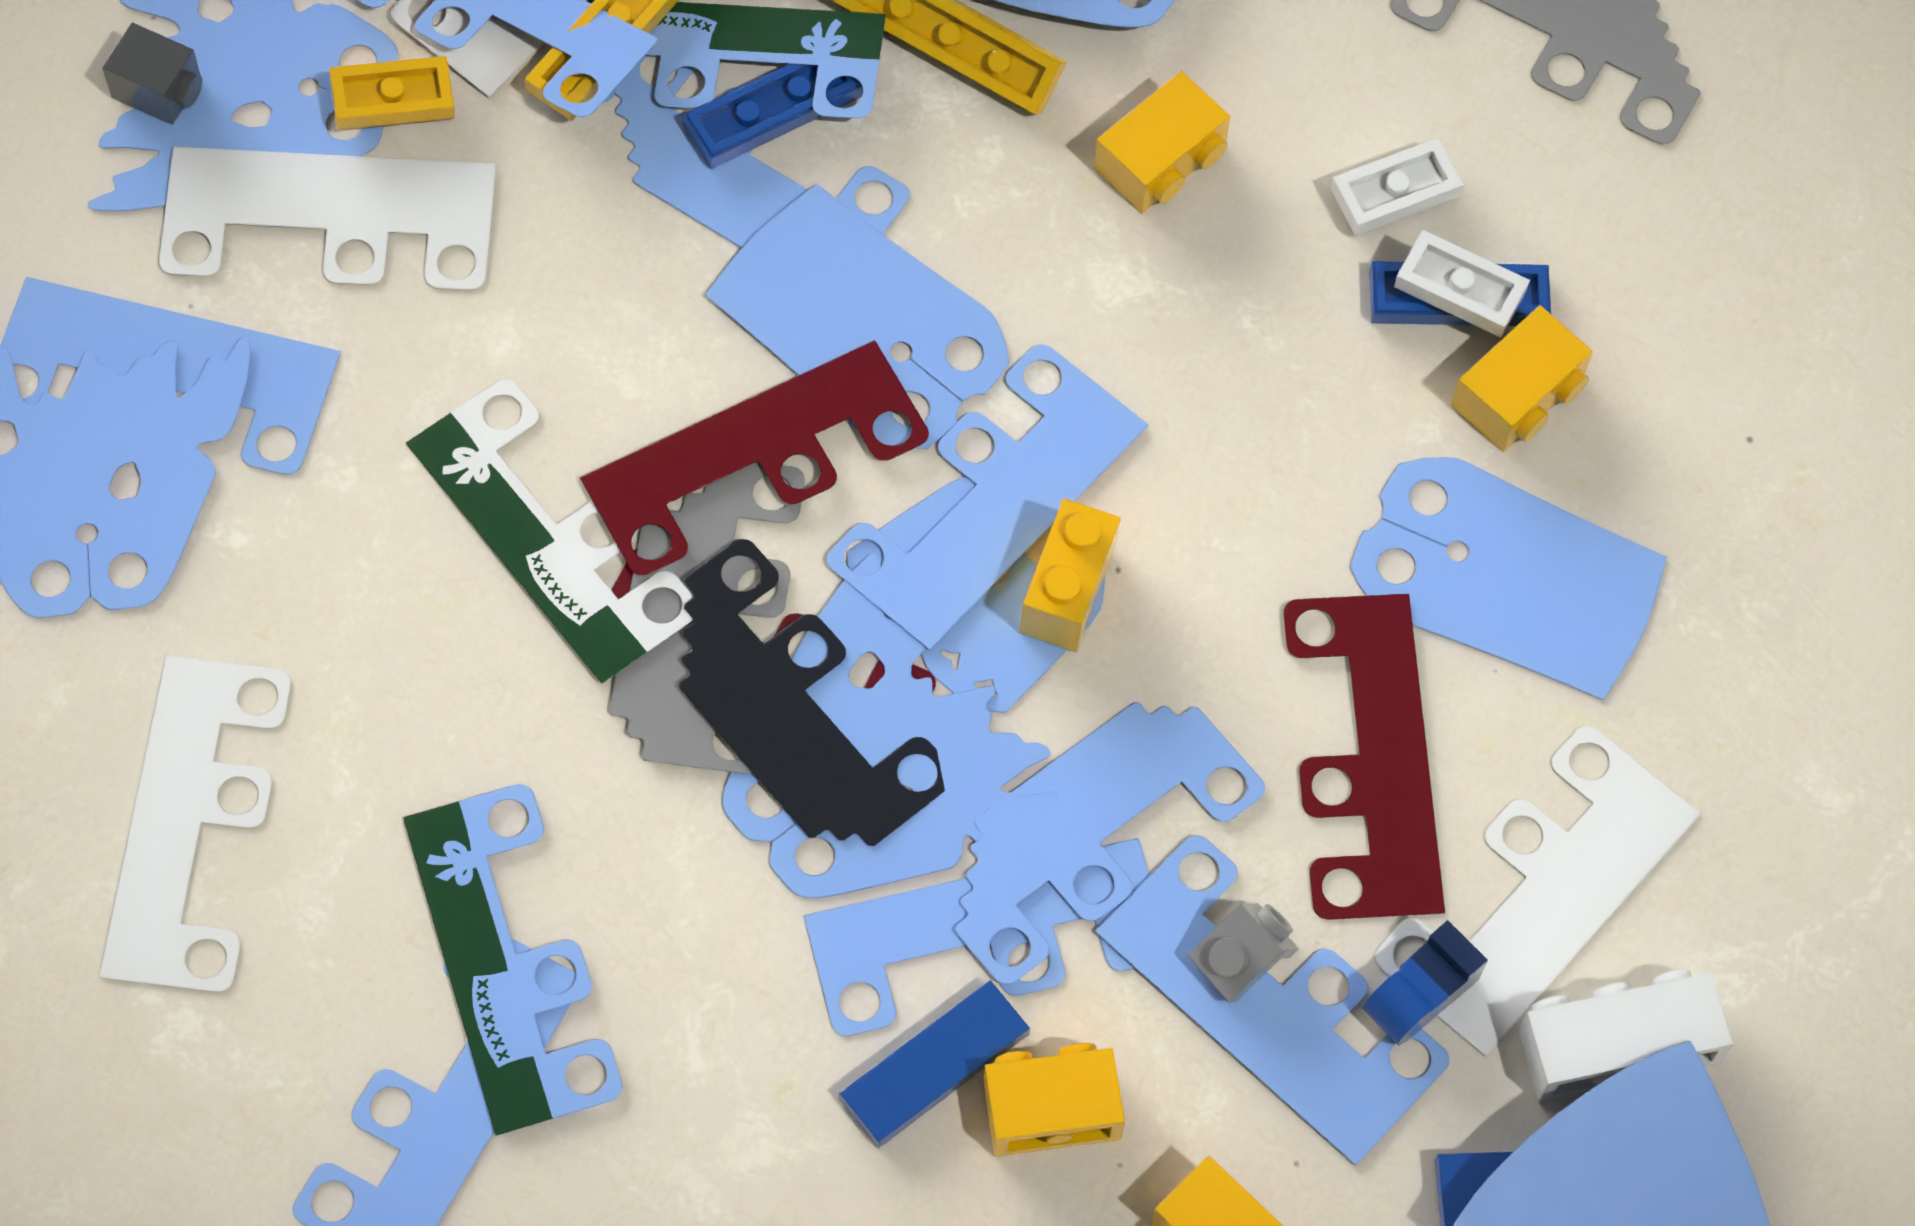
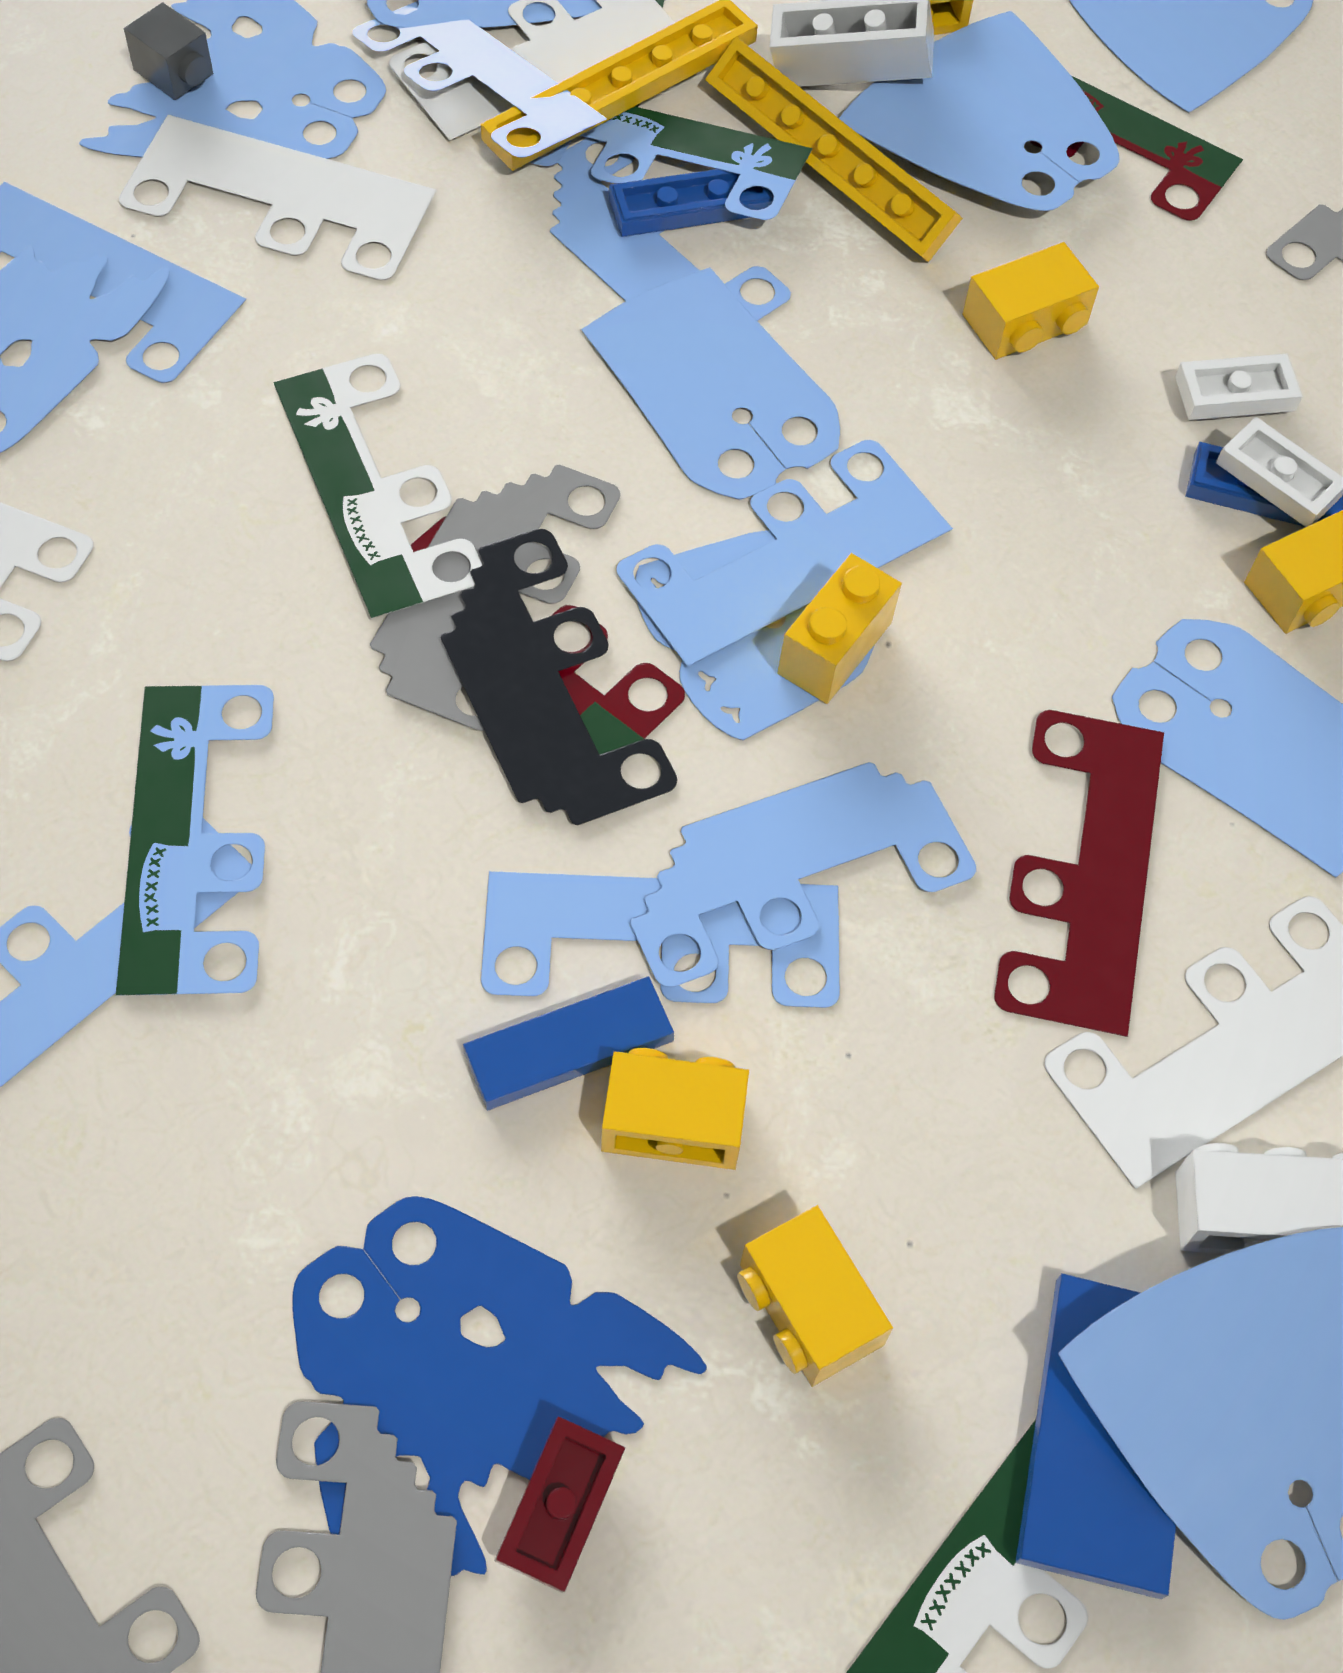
camera: 15 degrees right, 5 degrees down
yellow plate [329,56,455,130] -> none
dark red piece [580,340,929,575] -> none
light blue piece [722,554,1059,898] -> none
light blue piece [1095,835,1449,1165] -> none
light grey bracket [1187,903,1299,1003] -> none
leg [1362,920,1488,1046] -> none

